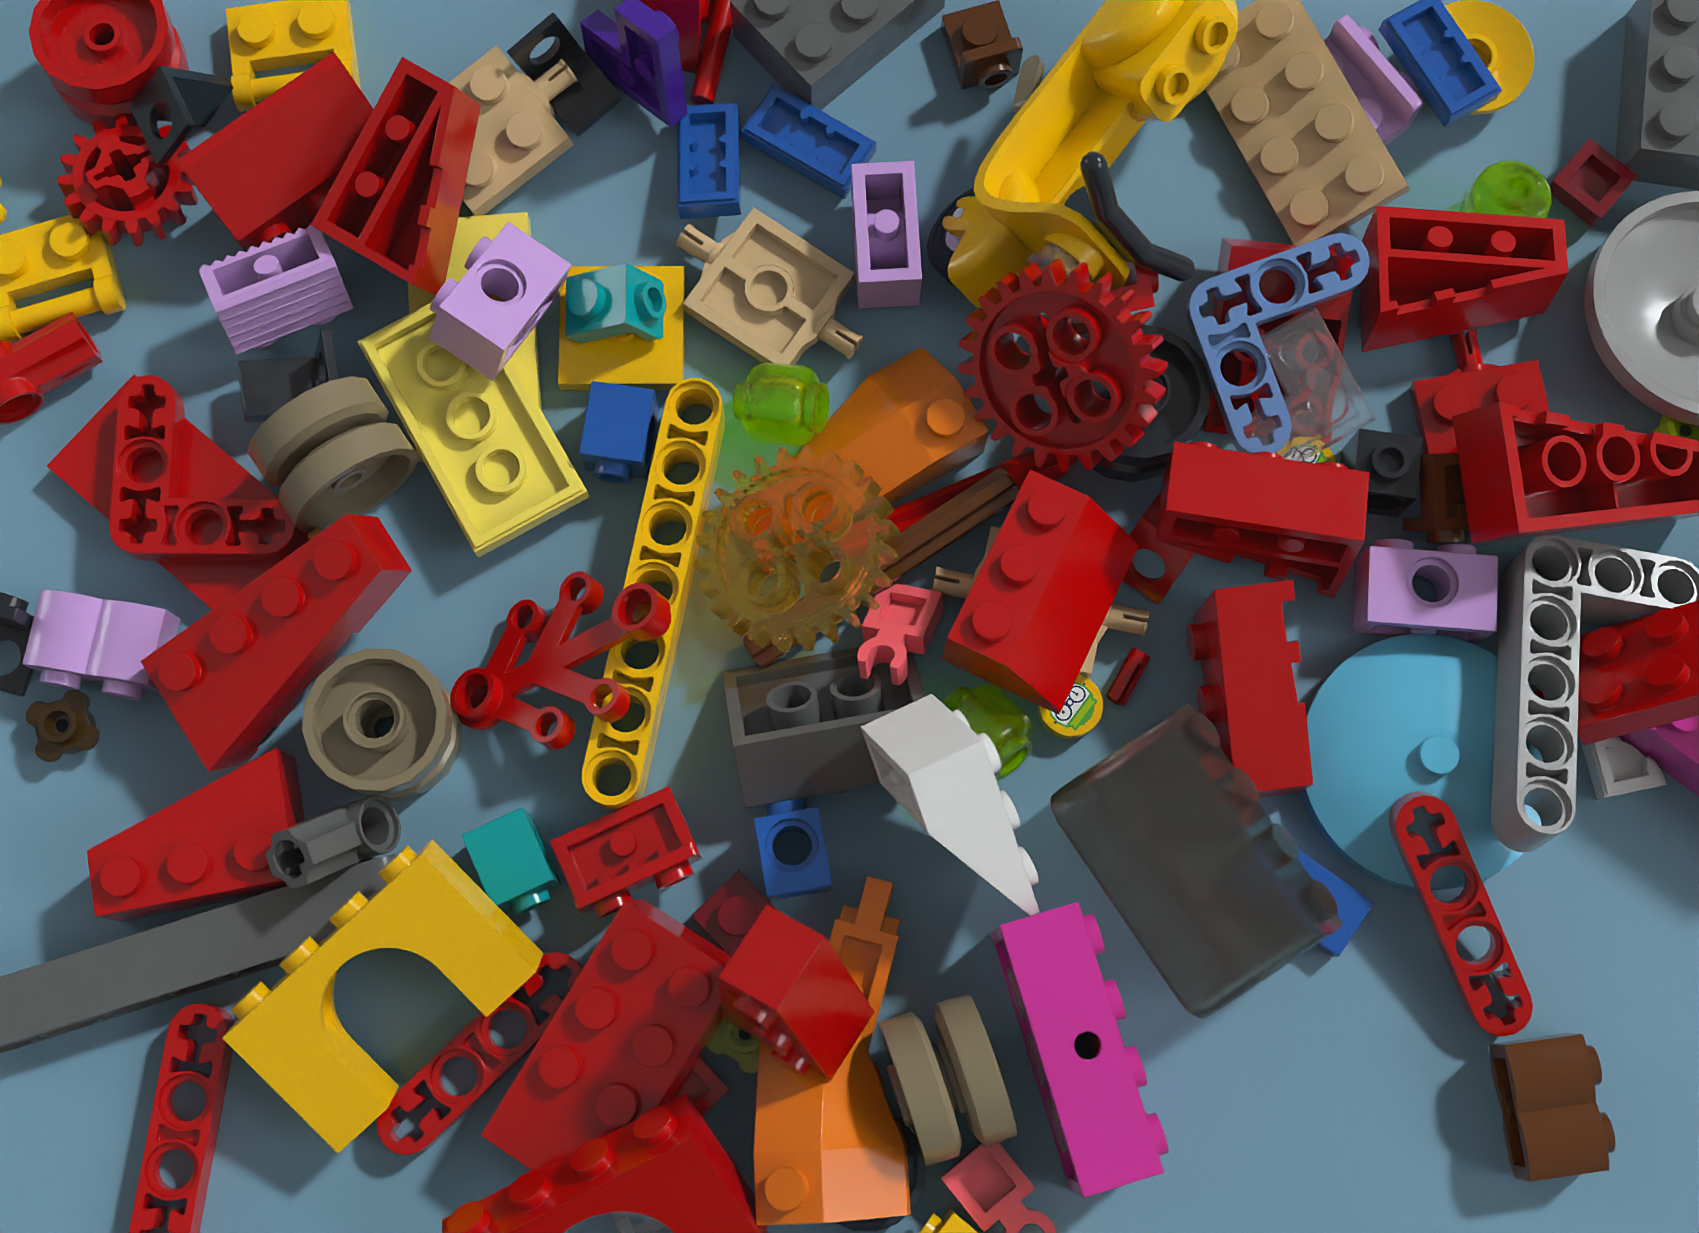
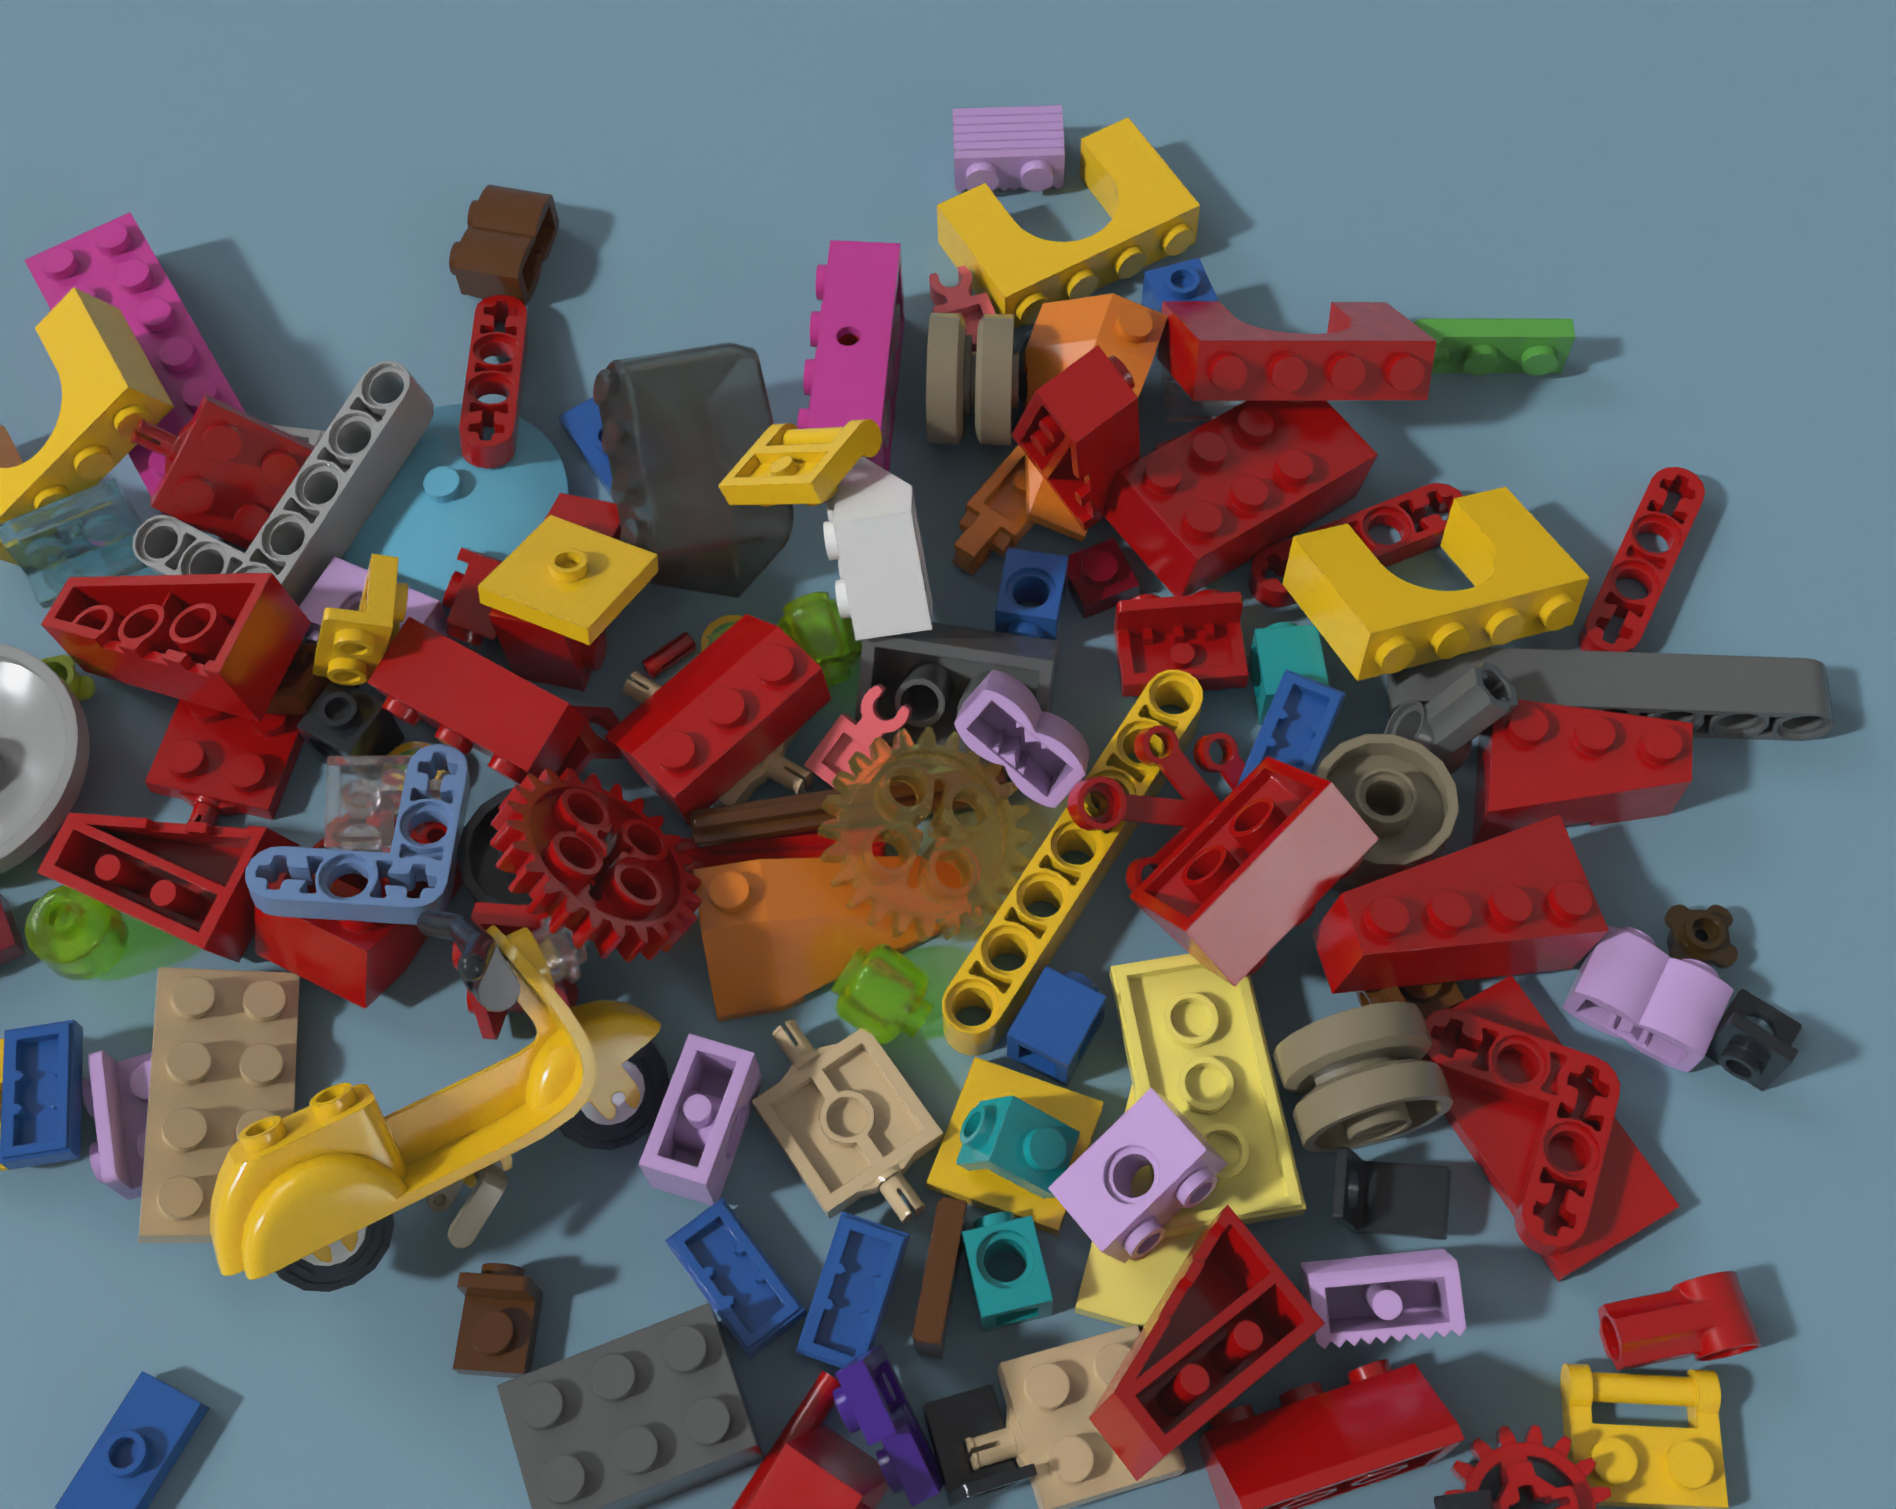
camera: 155 degrees left, 15 degrees down
none -> yellow bracket [313,554,408,686]
none -> red brick [442,547,503,646]
none -> yellow plate [478,515,659,646]
none -> yellow plate [718,419,882,507]
none -> reddish brown tile [912,1197,968,1359]
none -> lavender brick [954,669,1090,808]
none -> teal brick [962,1211,1053,1332]
none -> slope [1129,756,1379,987]
none -> blue plate [1236,669,1346,787]

